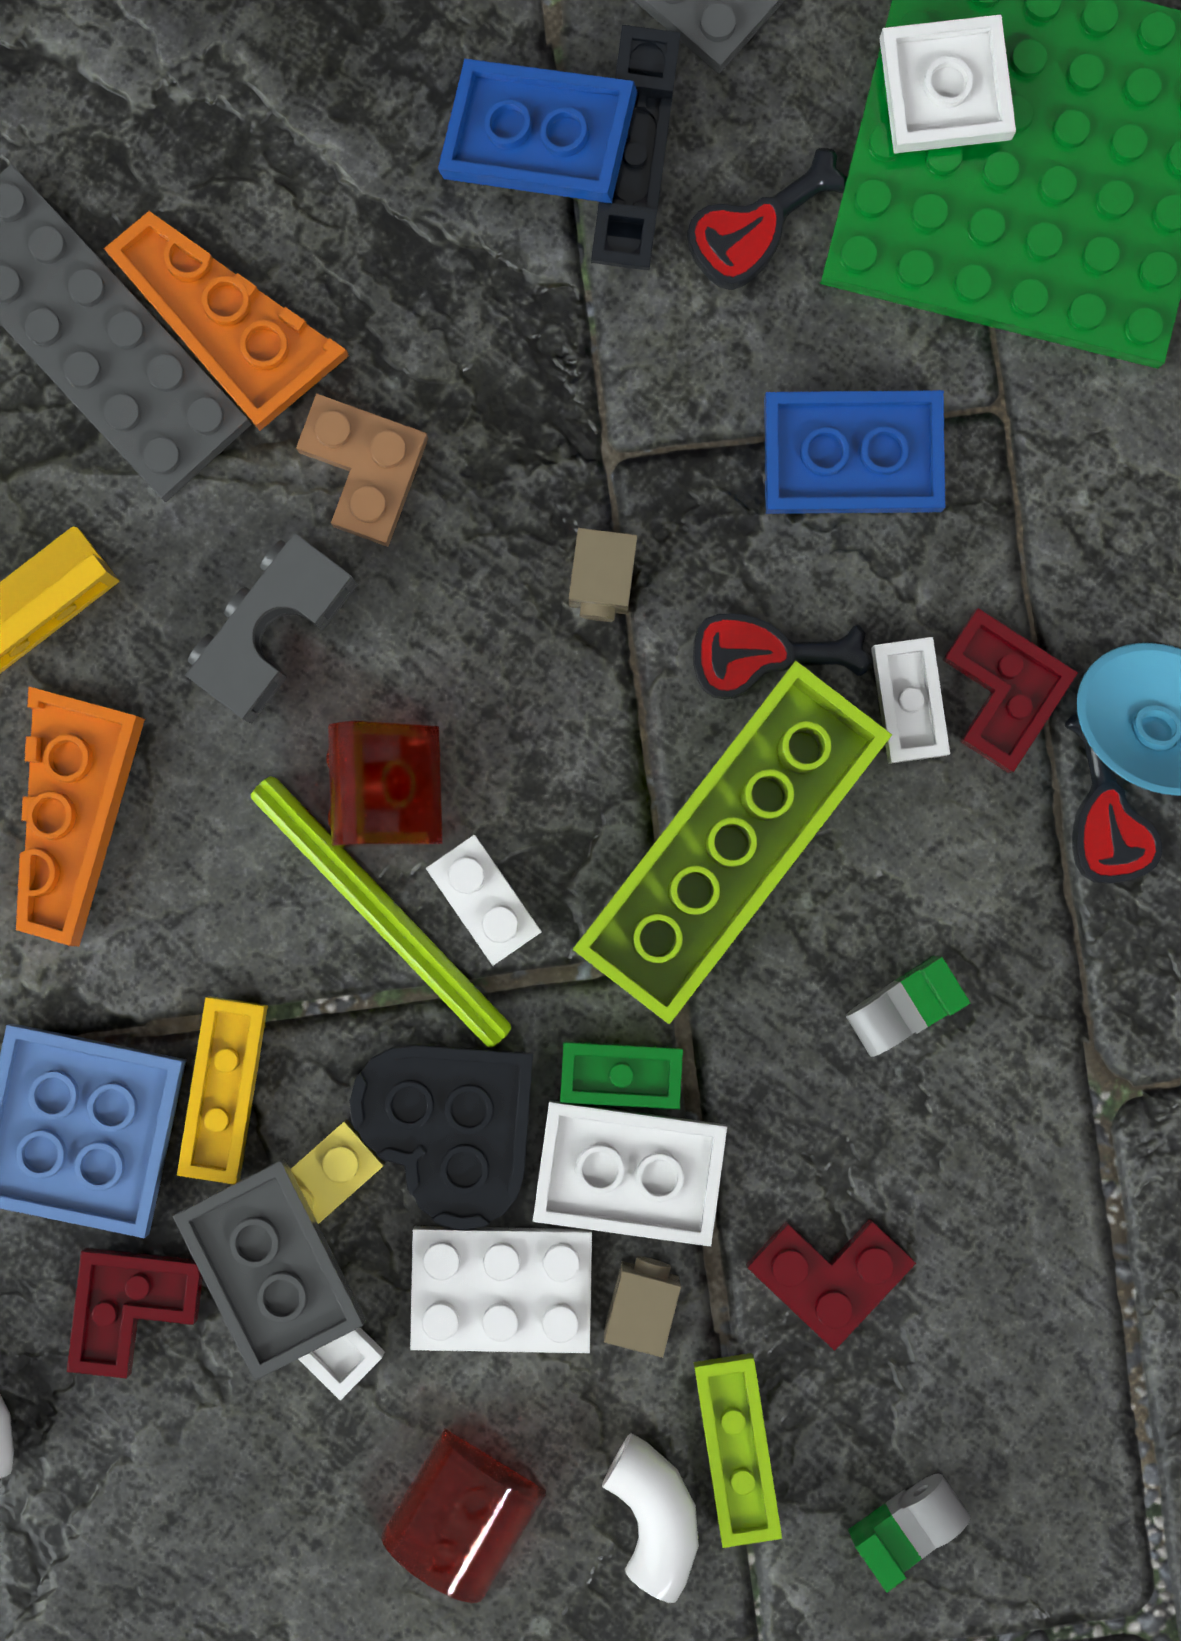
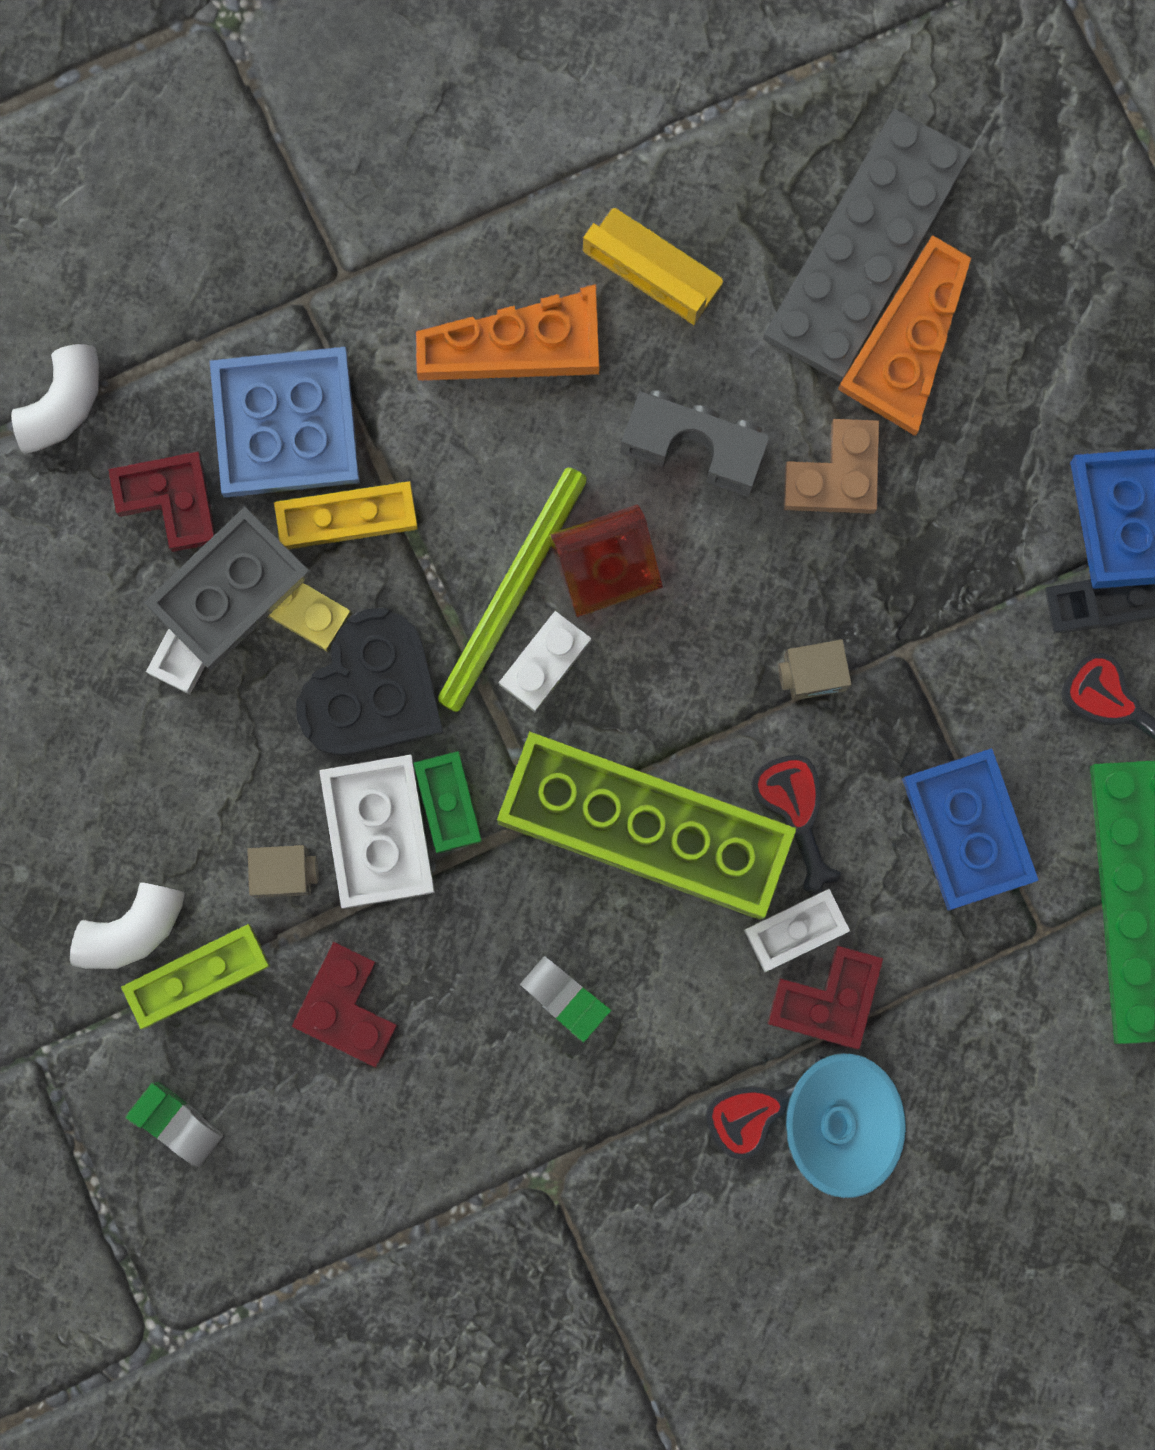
camera: 70 degrees right, 5 degrees down
clear red brick [381,1429,546,1603] -> none
white plate [410,1226,592,1353] -> none

